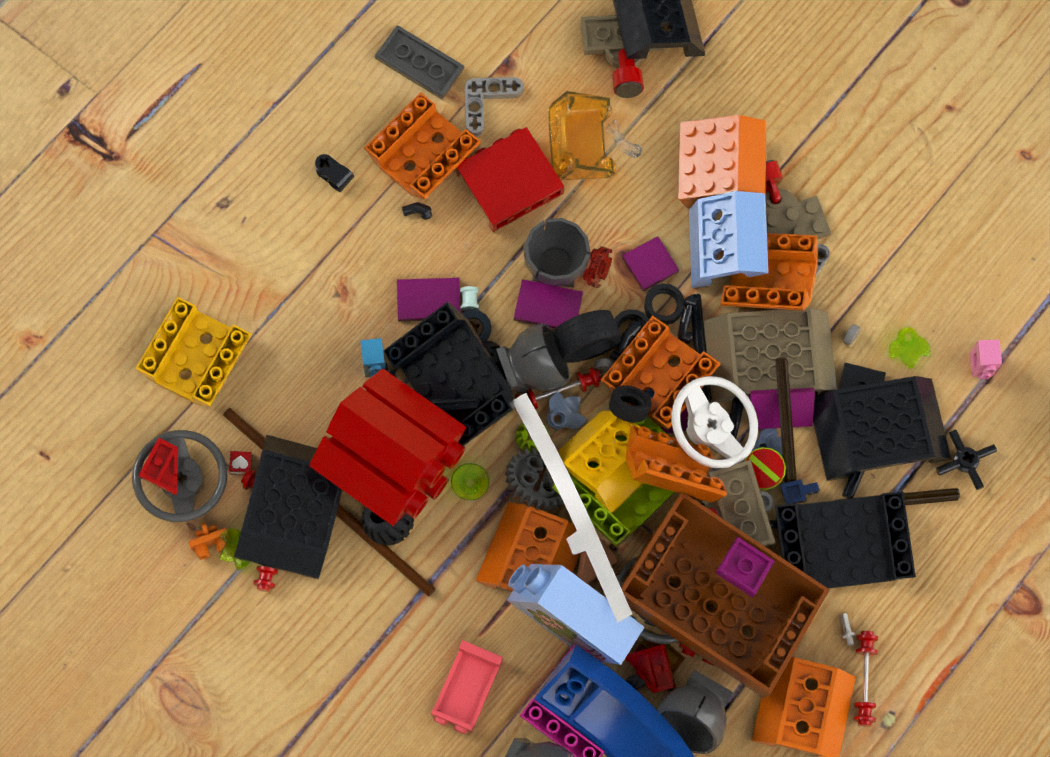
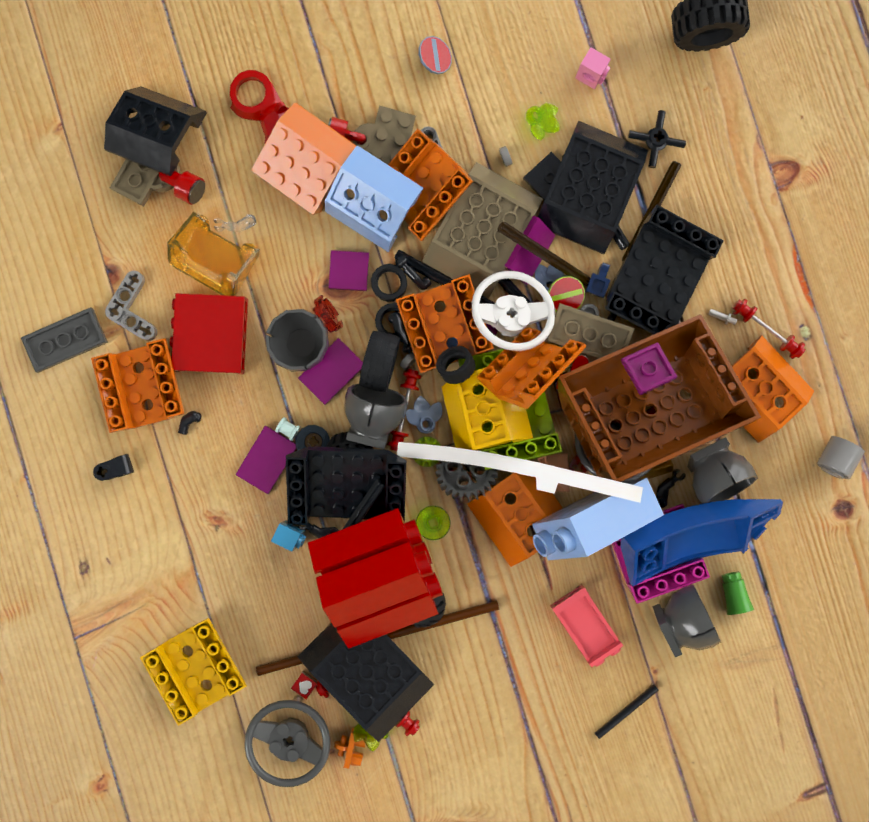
camera: 55 degrees left, 15 degrees up
red wing [138,437,178,496] -> none
red wing [625,644,676,693] -> none
none -> red animal [230,70,289,143]
none -> piece [418,36,452,74]

